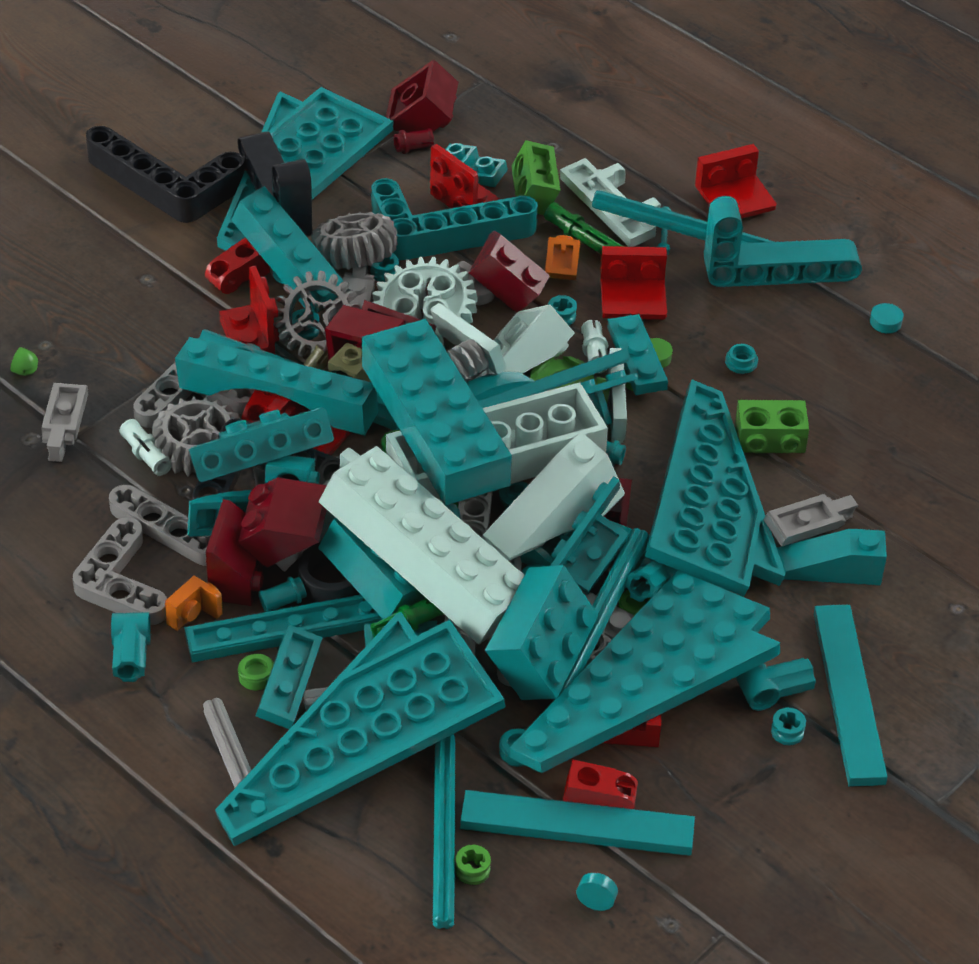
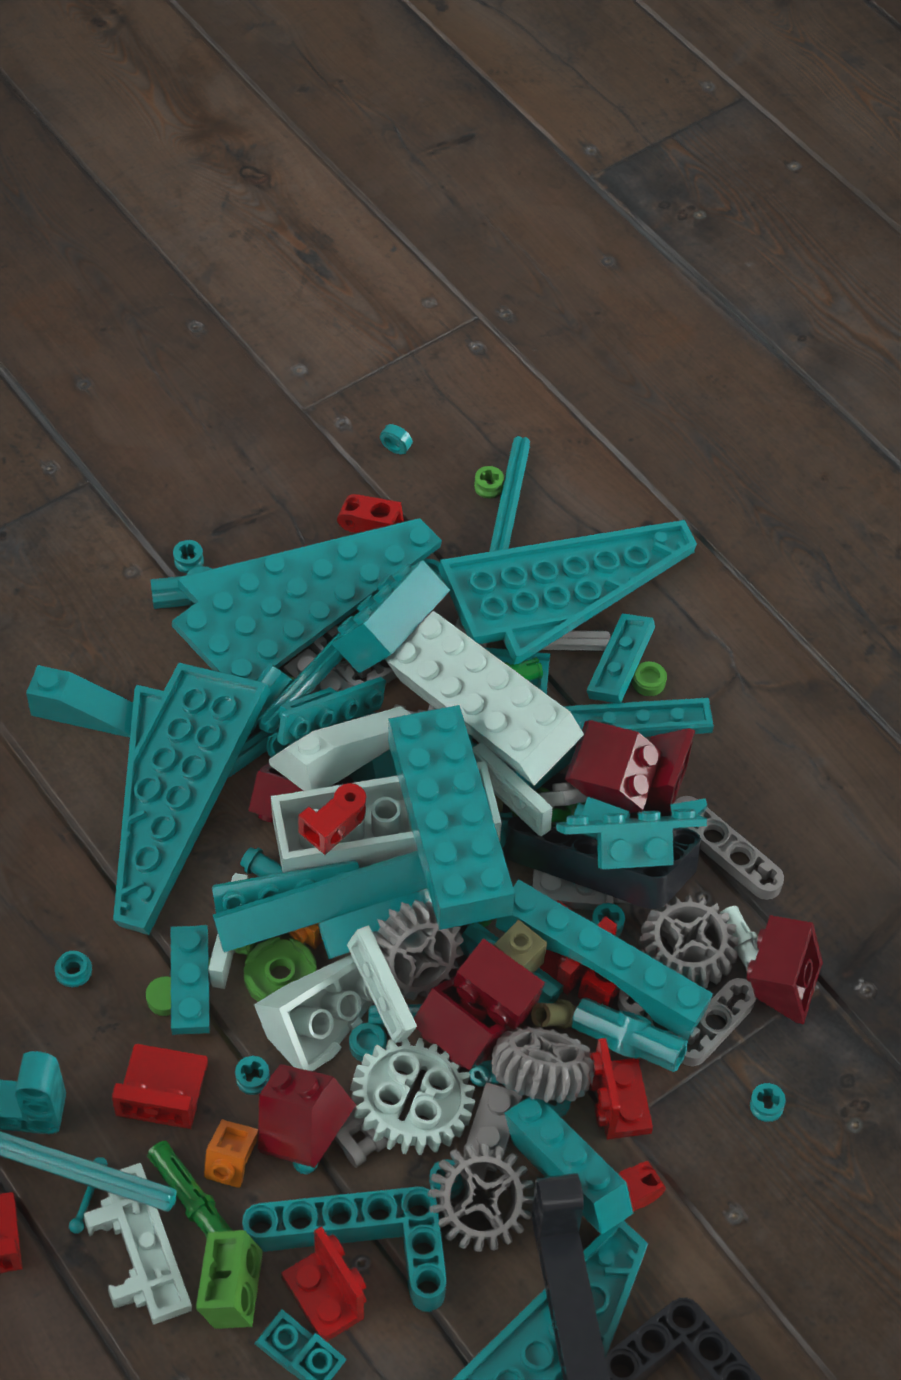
camera: 170 degrees left, 10 degrees up
bright green hinge [10,347,38,376] -> none
light grey hinge [41,383,88,462] -> none
light grey beam [73,517,167,625] -> none
teal piece [111,612,151,682] -> none
orange bracket [165,575,223,631] -> none
light grey axle [203,698,251,788] -> none
teal tile [460,790,695,856] -> none
light aqua pin [581,320,608,373] -> none
bright green brick [735,400,809,453] -> none
light grey hinge [764,494,858,547] -> none
teal tile [813,605,888,787] -> none
none -> red leg [298,783,366,855]
none -> dark red slope [747,915,823,1024]
none -> teal bush [750,1083,786,1122]

